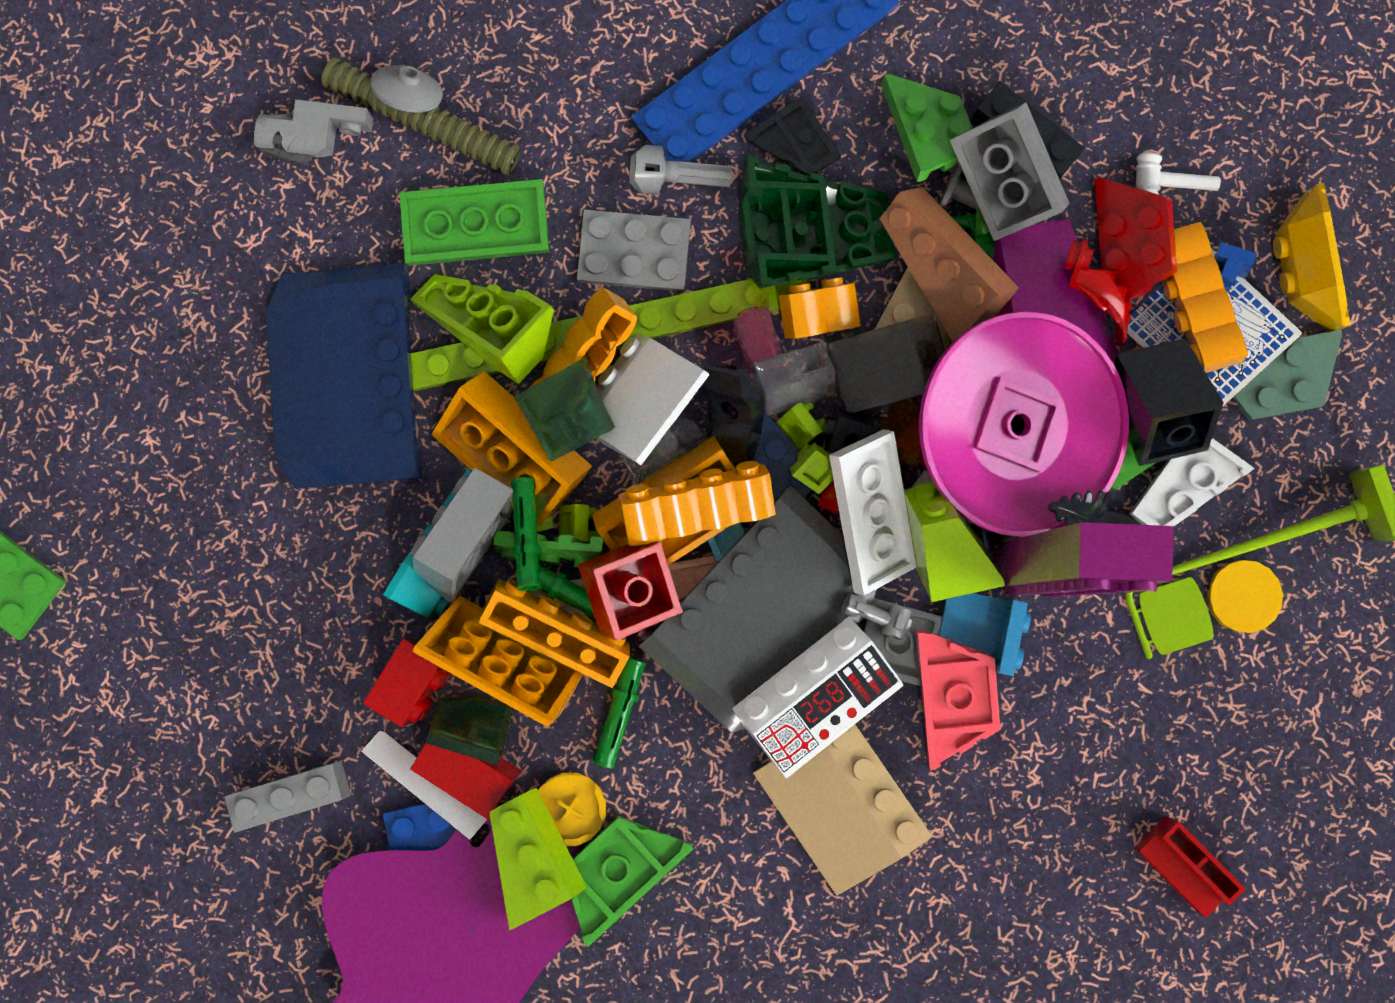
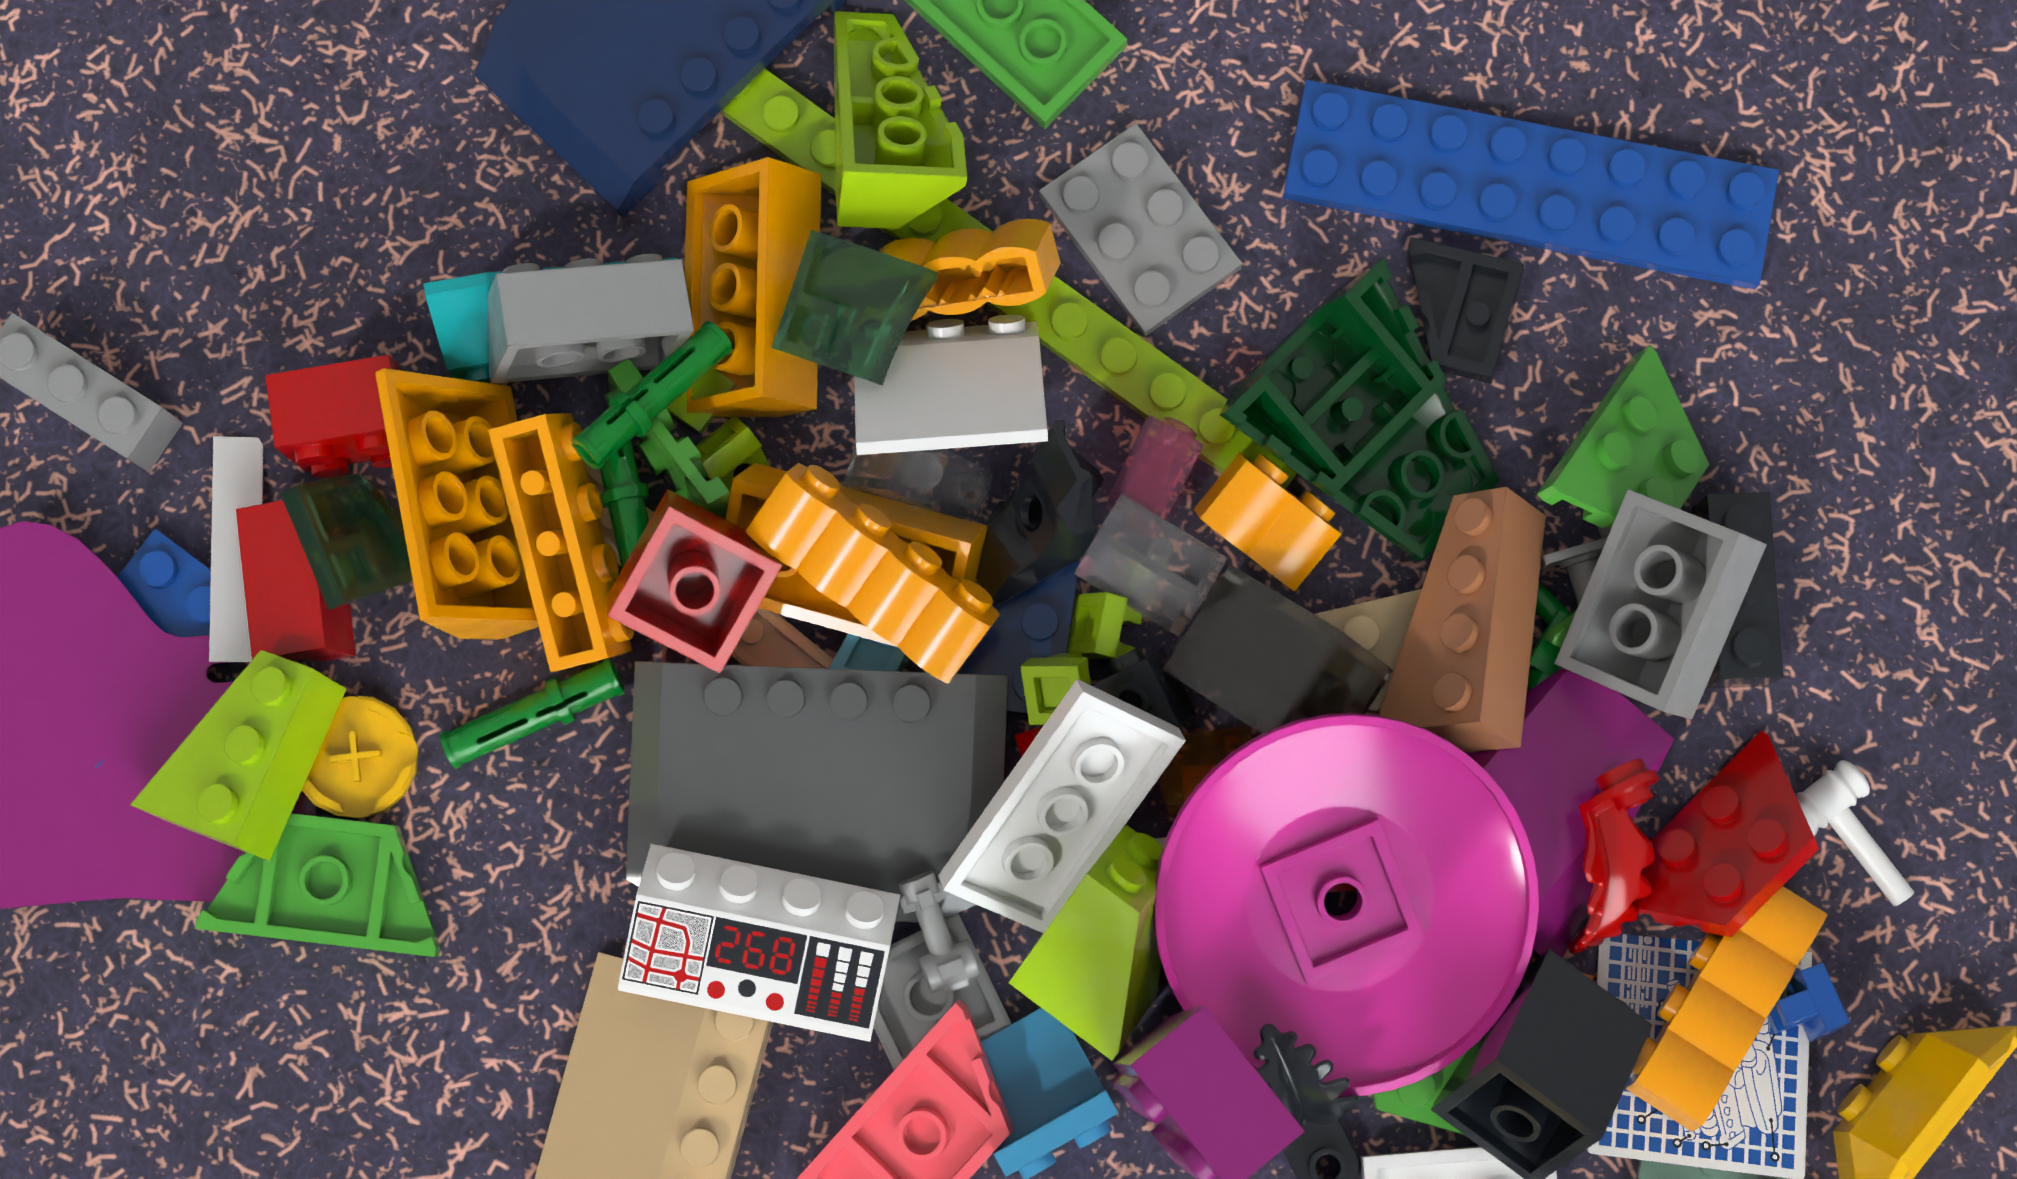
camera: 50 degrees right, 5 degrees down
light grey piece [629,144,732,195] -> none

